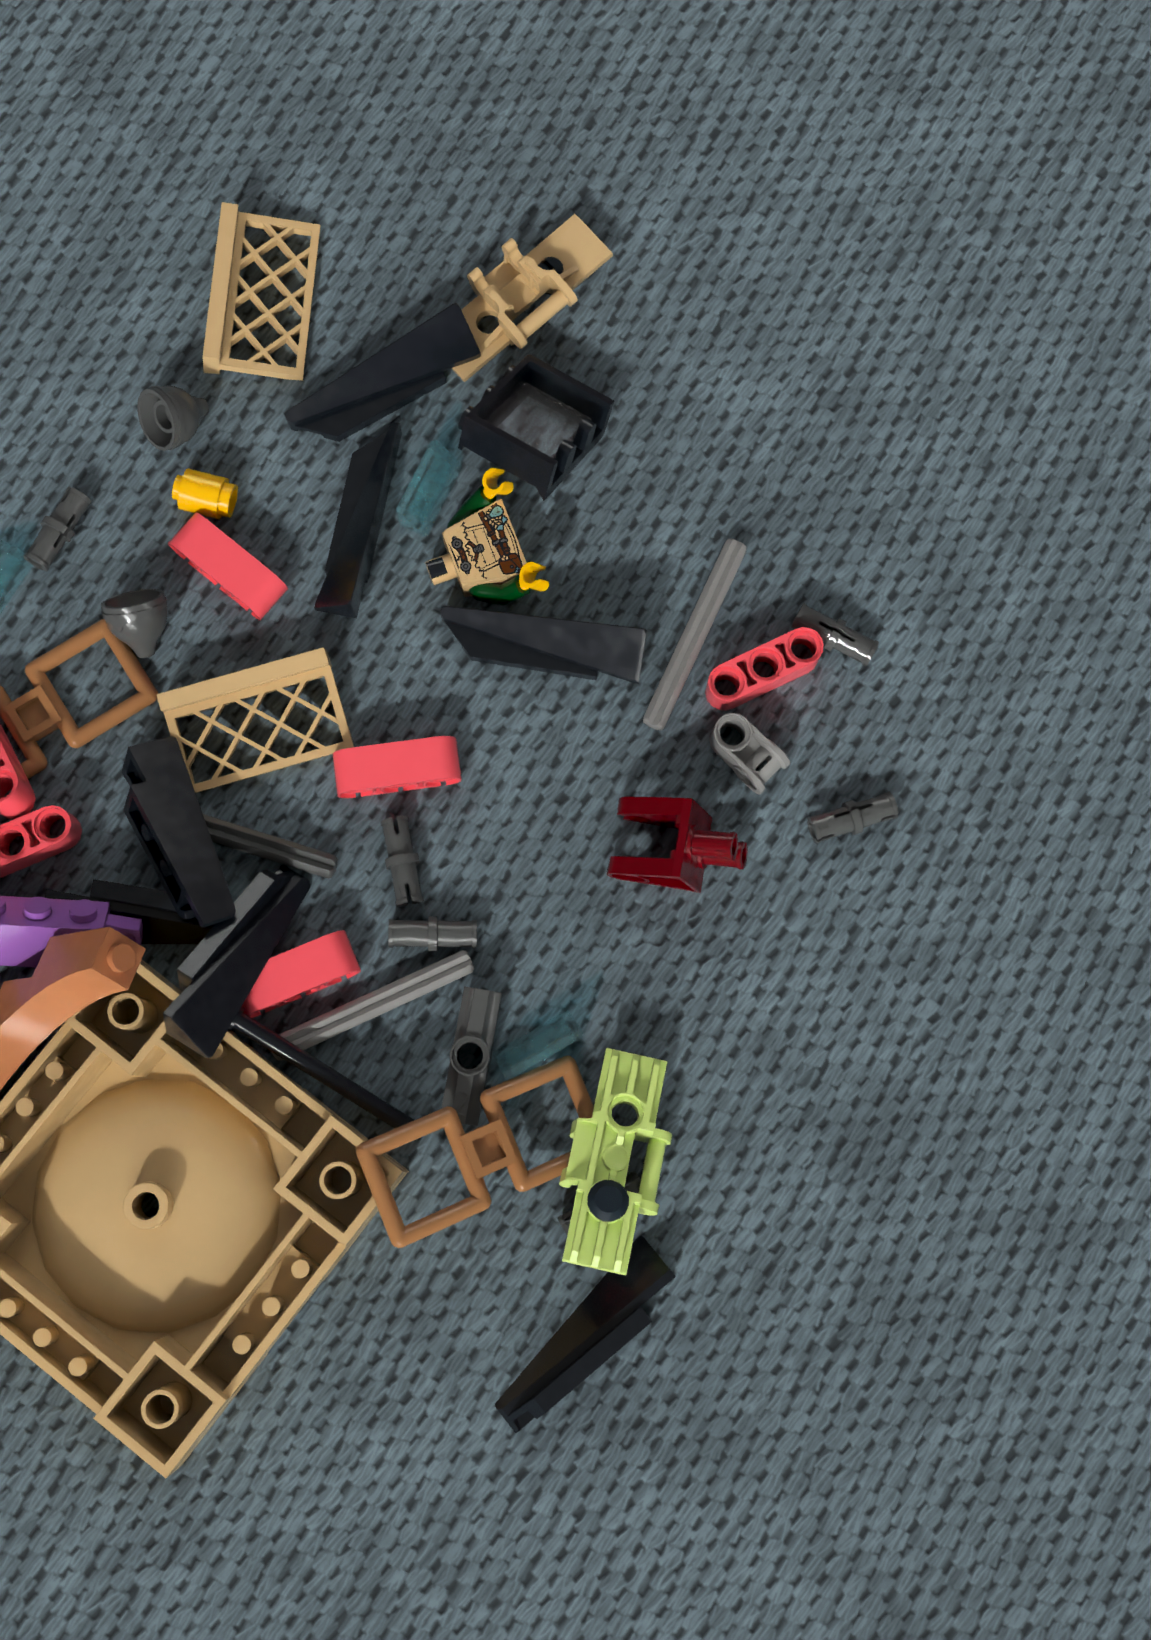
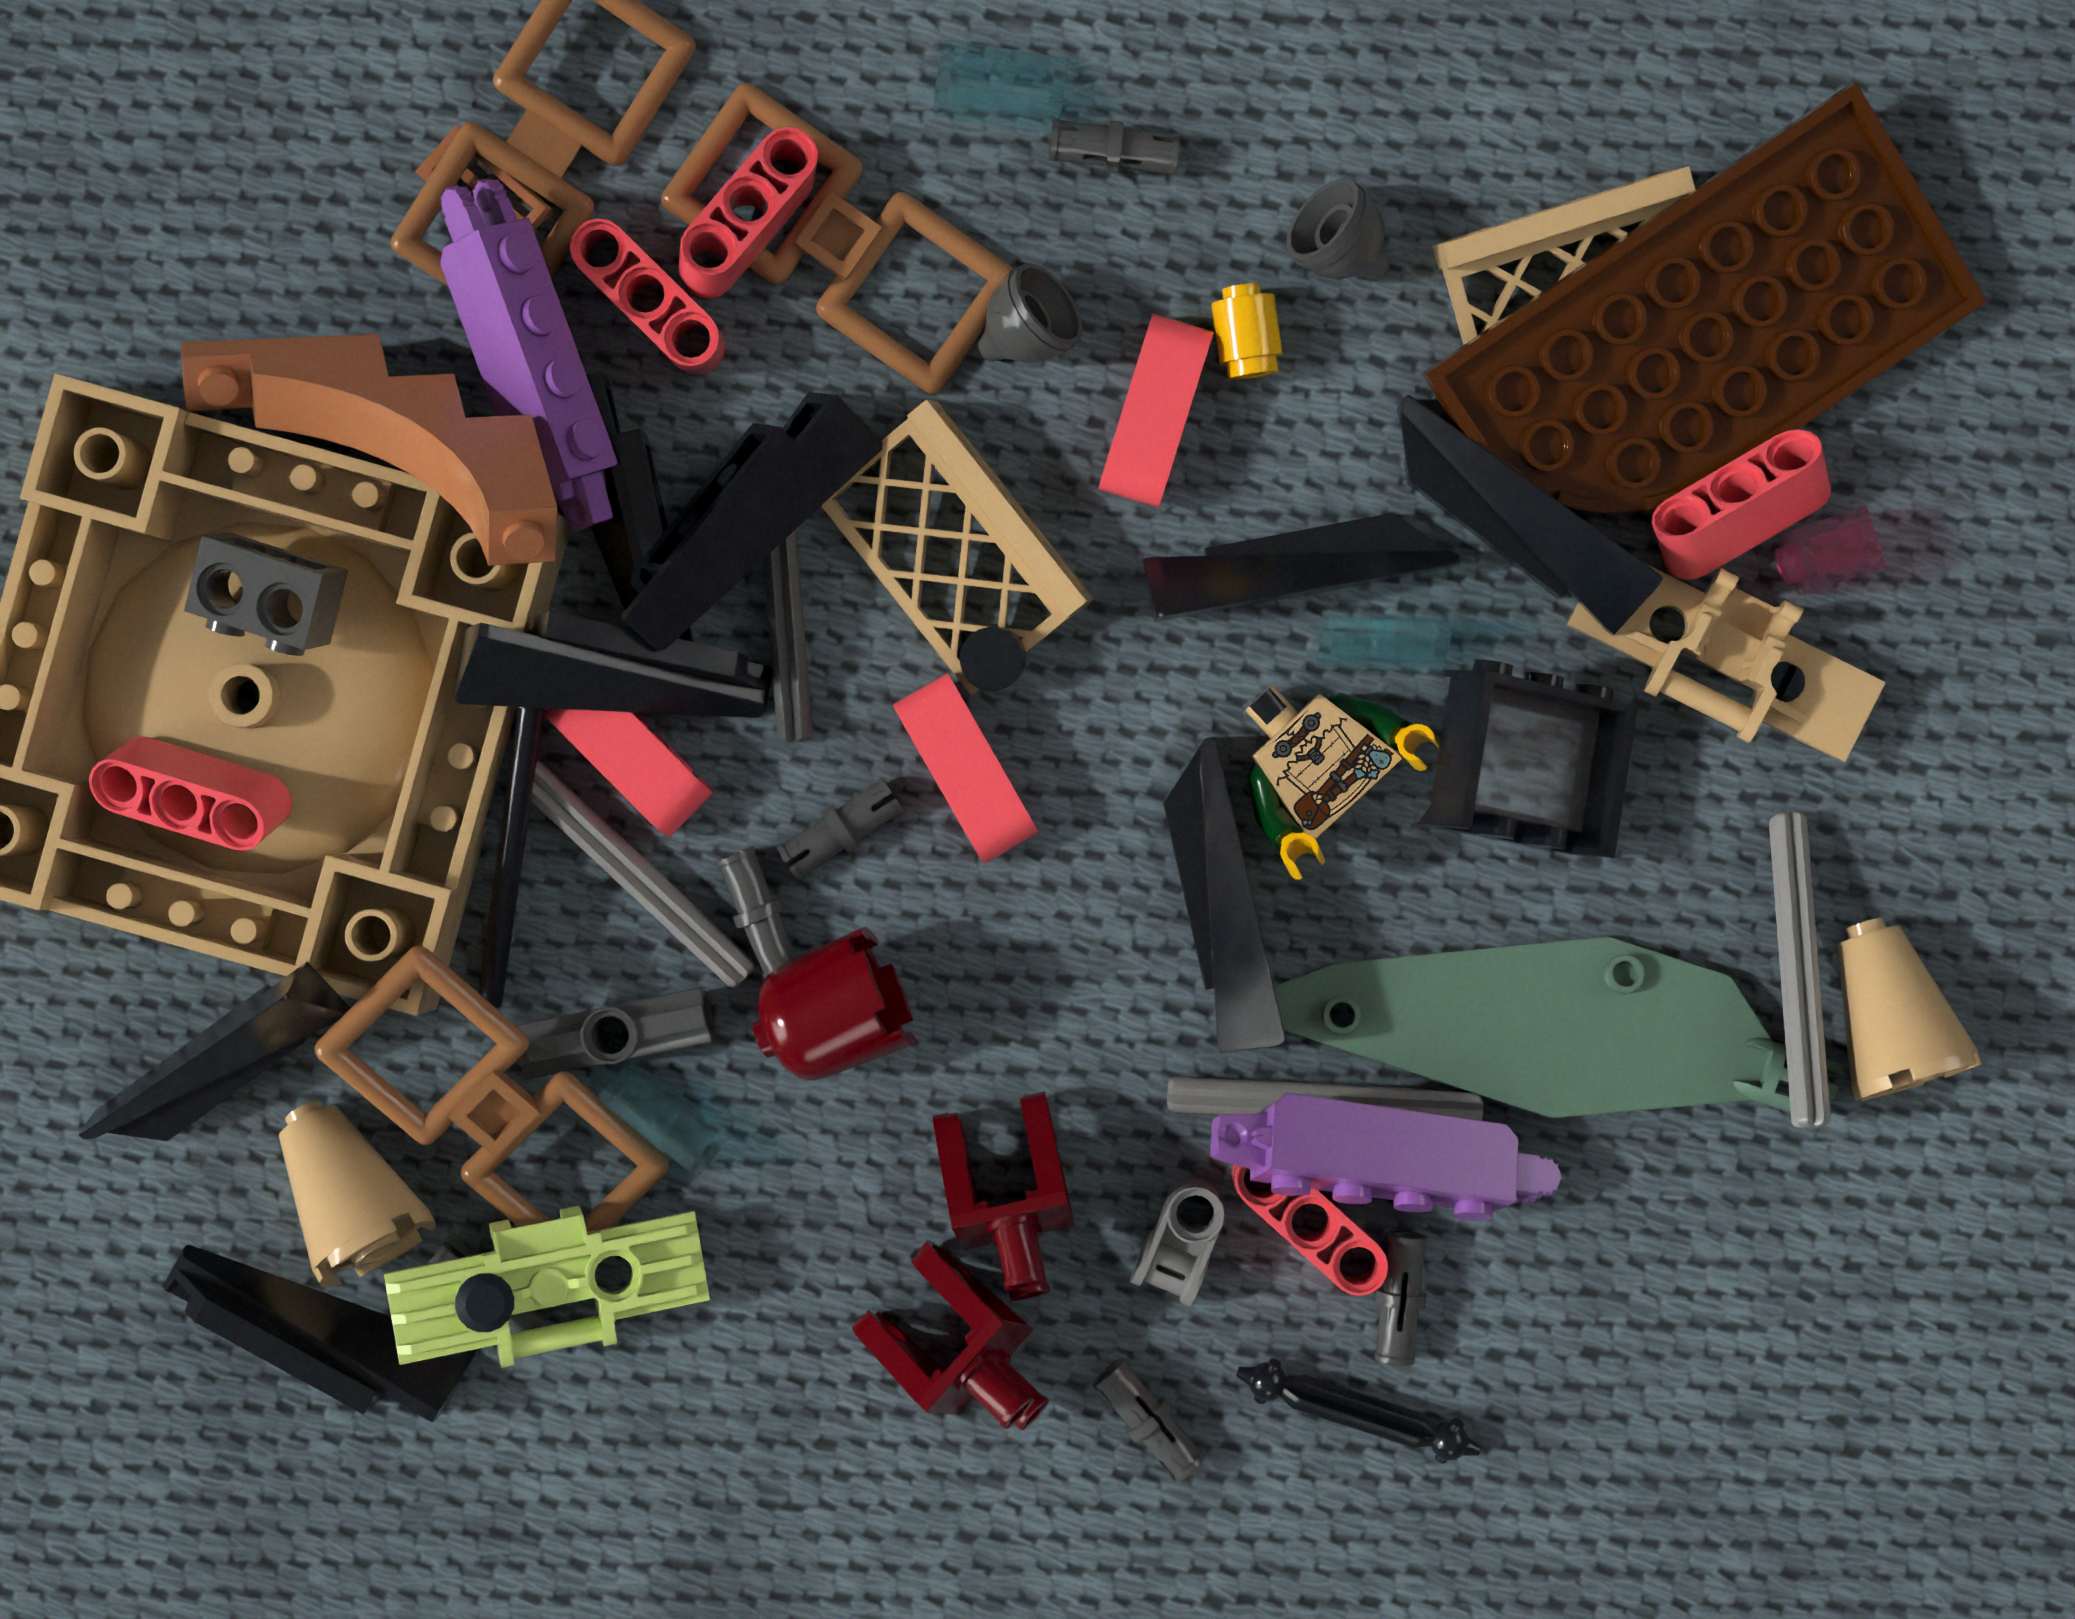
camera: 65 degrees right, 10 degrees up
none -> black wedge [78,961,351,1141]
none -> coral beam [89,736,293,851]
none -> dark grey brick [184,532,348,656]
none -> tan cone [279,1101,436,1287]
none -> dark red cylinder [753,927,916,1081]
none -> dark red piece [851,1240,1049,1430]
none -> black tile [960,626,1026,691]
none -> medium lavender hinge [1210,1093,1563,1221]
none -> black wheel [1236,1358,1481,1464]
none -> sand green wing [1274,937,1845,1119]
none -> reddish brown plate [1422,83,1987,513]
none -> coral beam [1652,429,1831,580]
none -> light grey axle [1769,812,1831,1129]
none -> clear pink brick [1775,506,1886,595]
none -> tan cone [1837,917,1982,1101]

